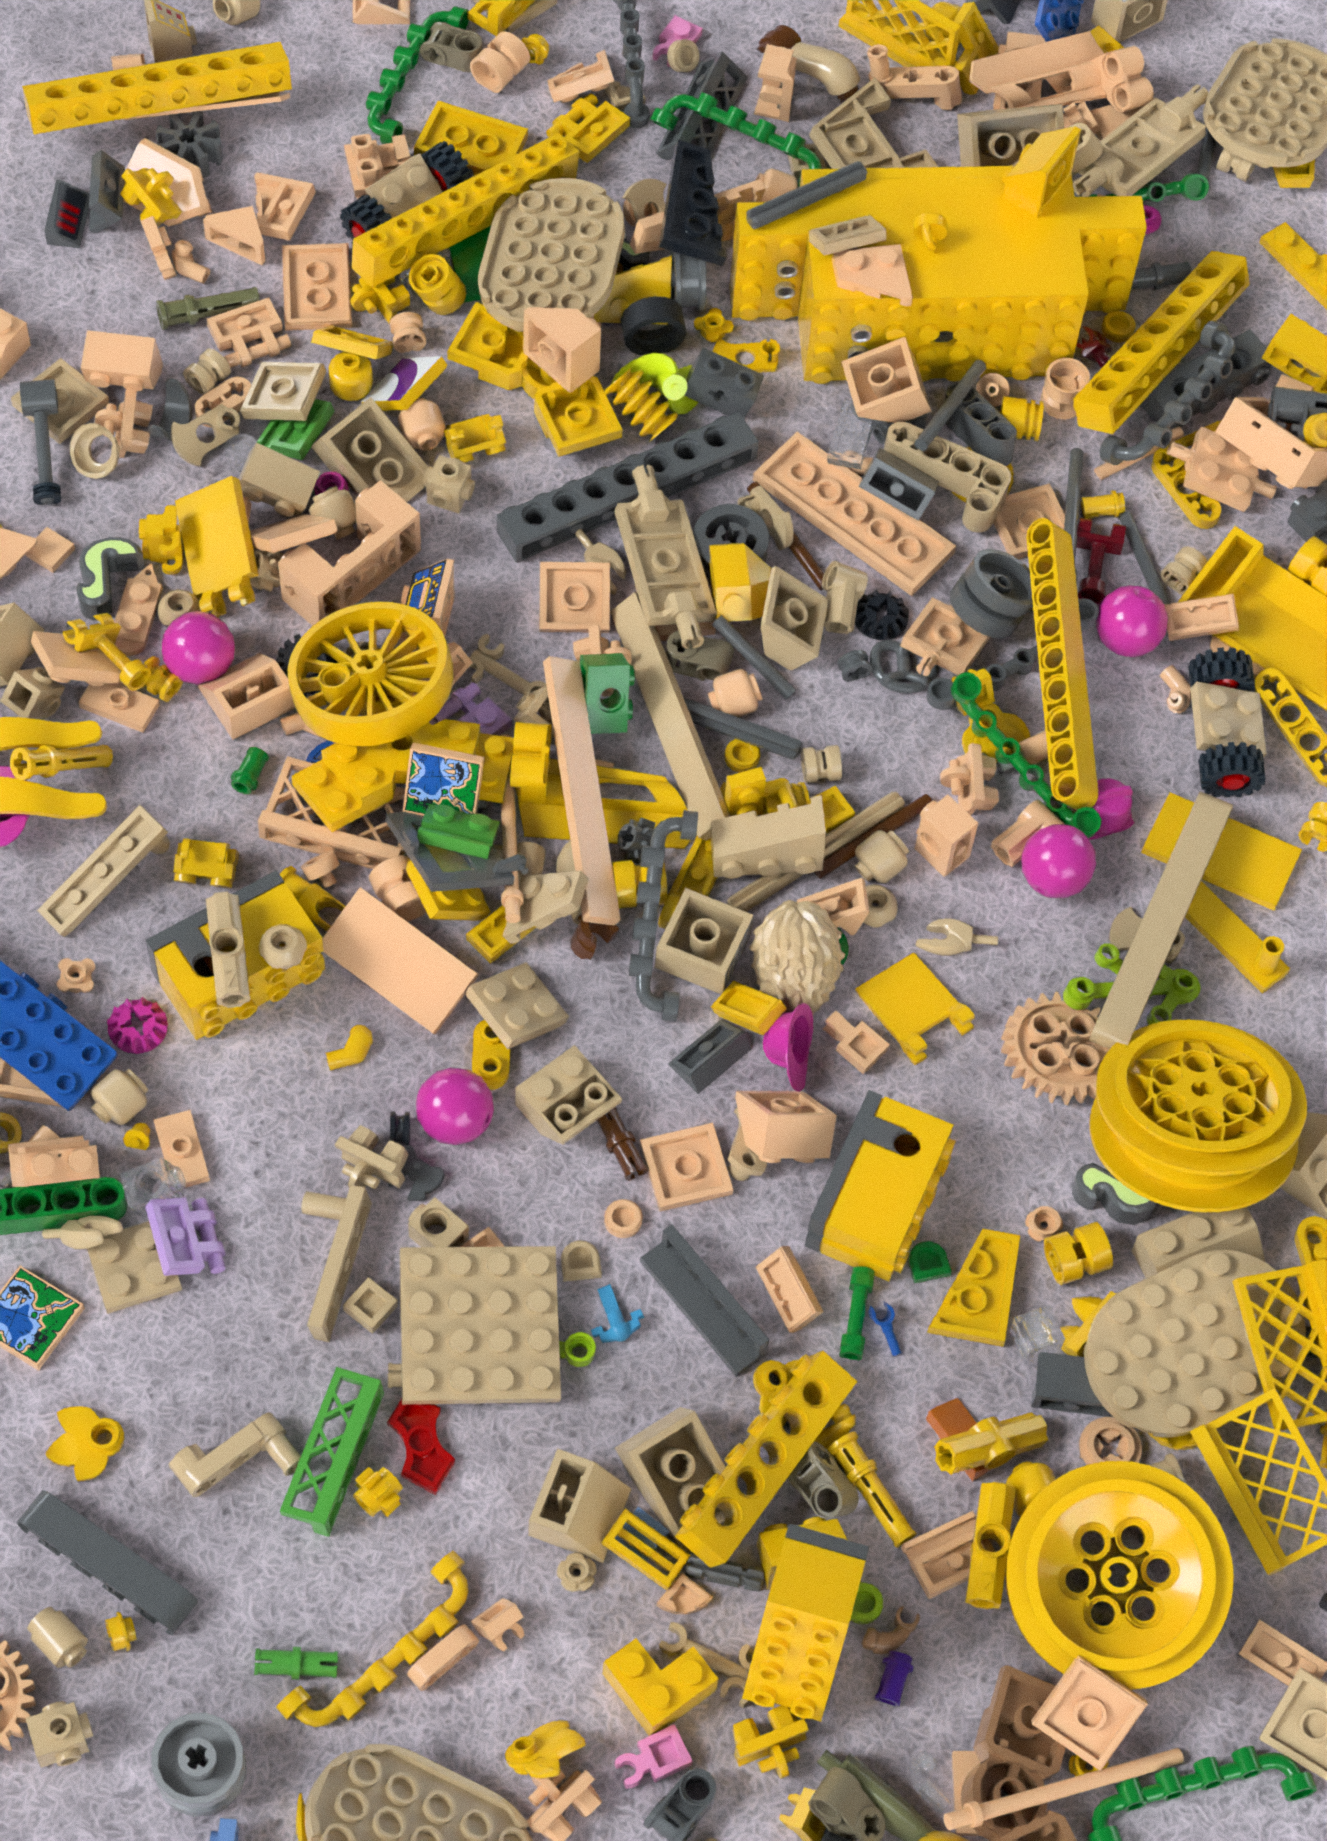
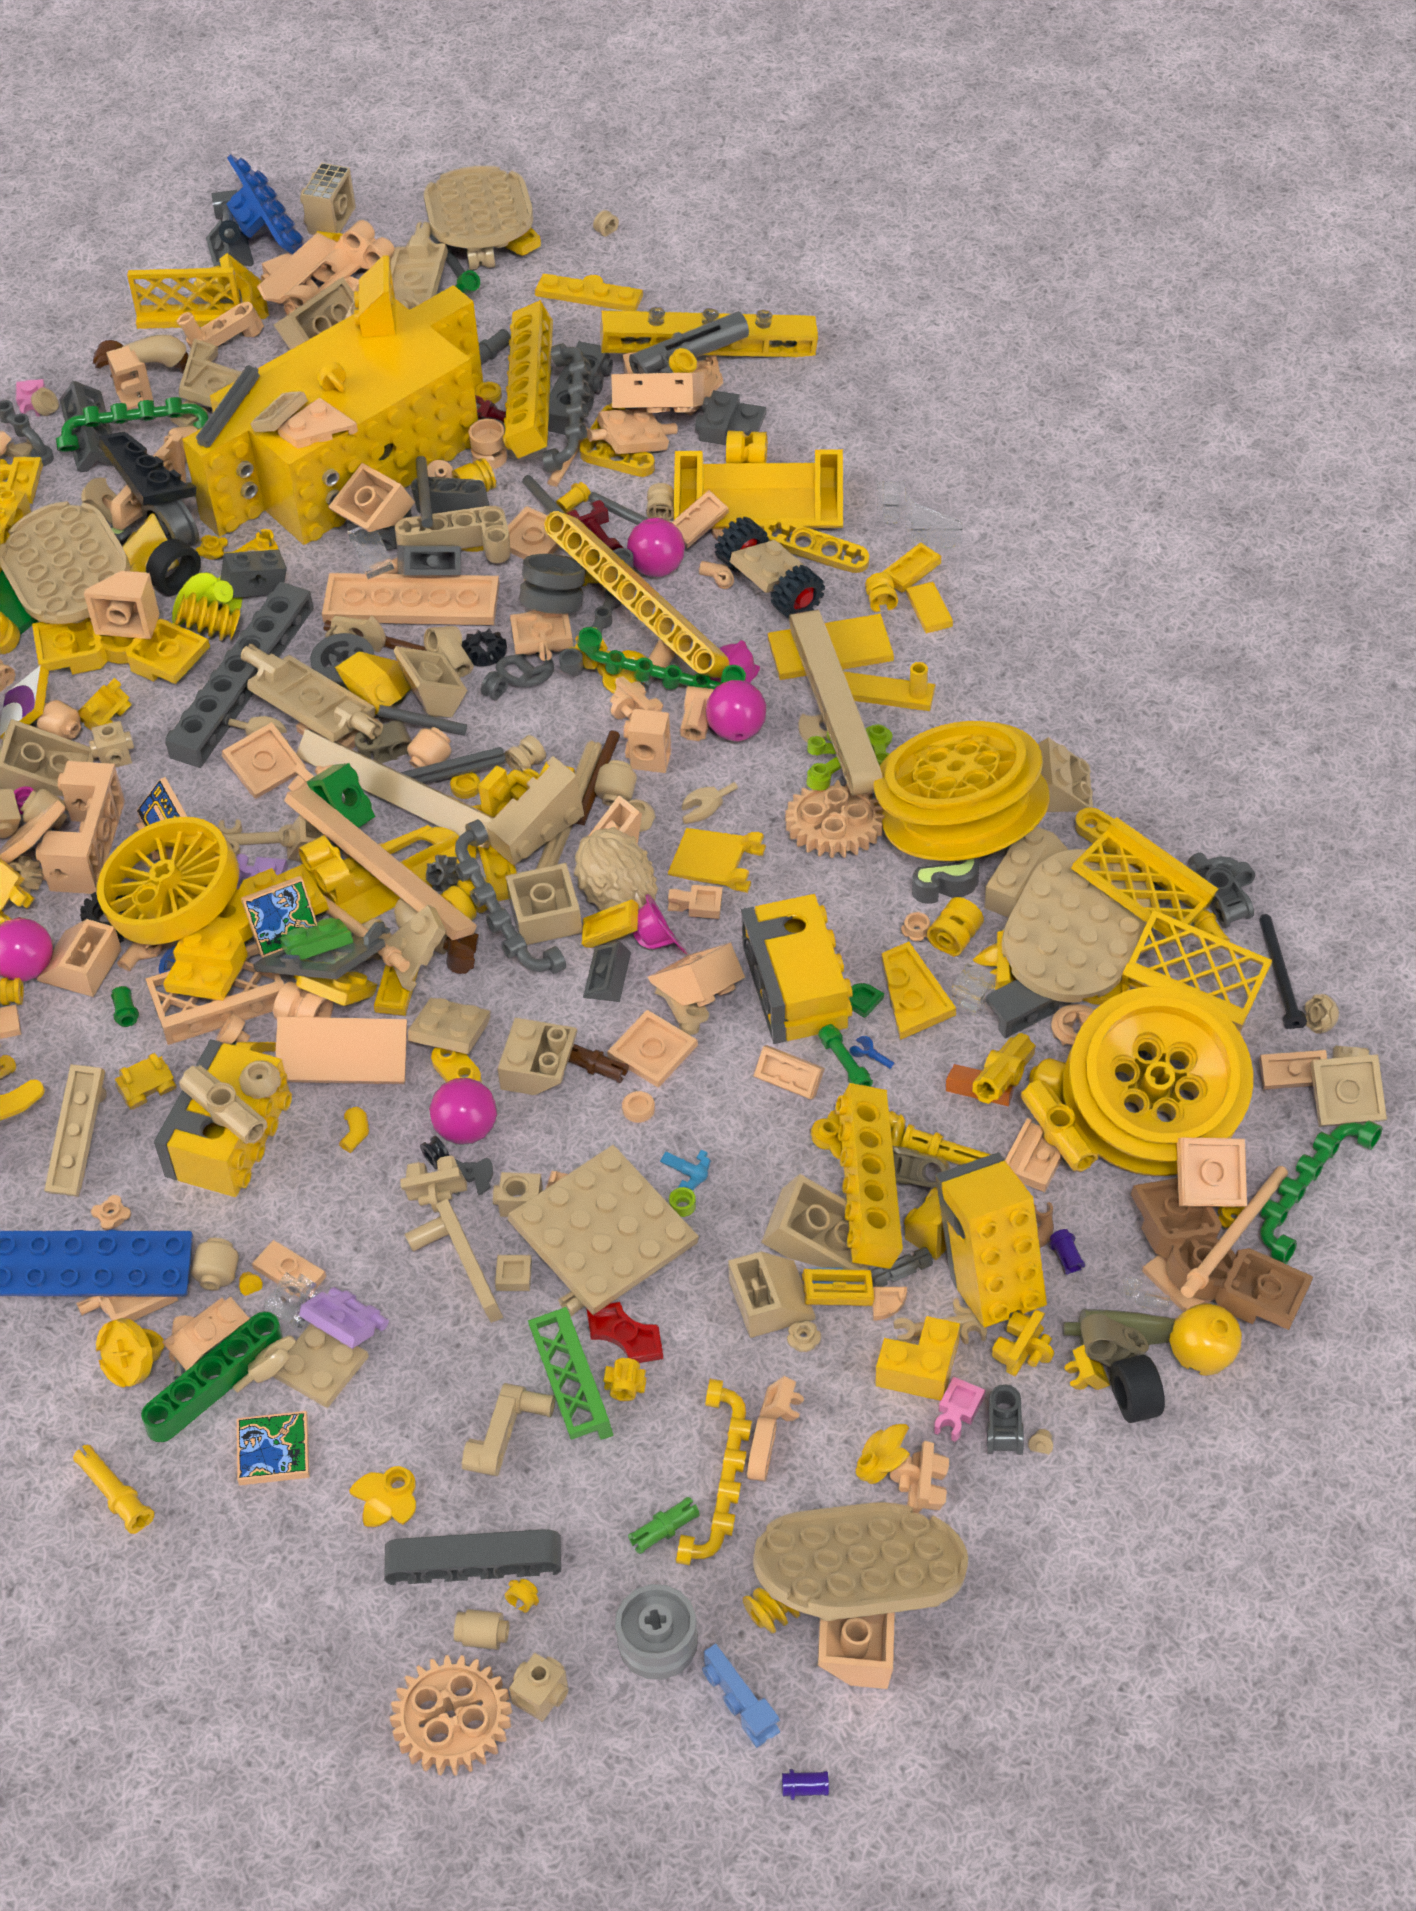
camera: 30 degrees left, 10 degrees down
dark pink gear [107,996,168,1054] -> none
tan tile [561,1240,602,1282] -> none
dark grey fence [640,1224,769,1377] -> none
yellow tile [658,893,681,929] -> none

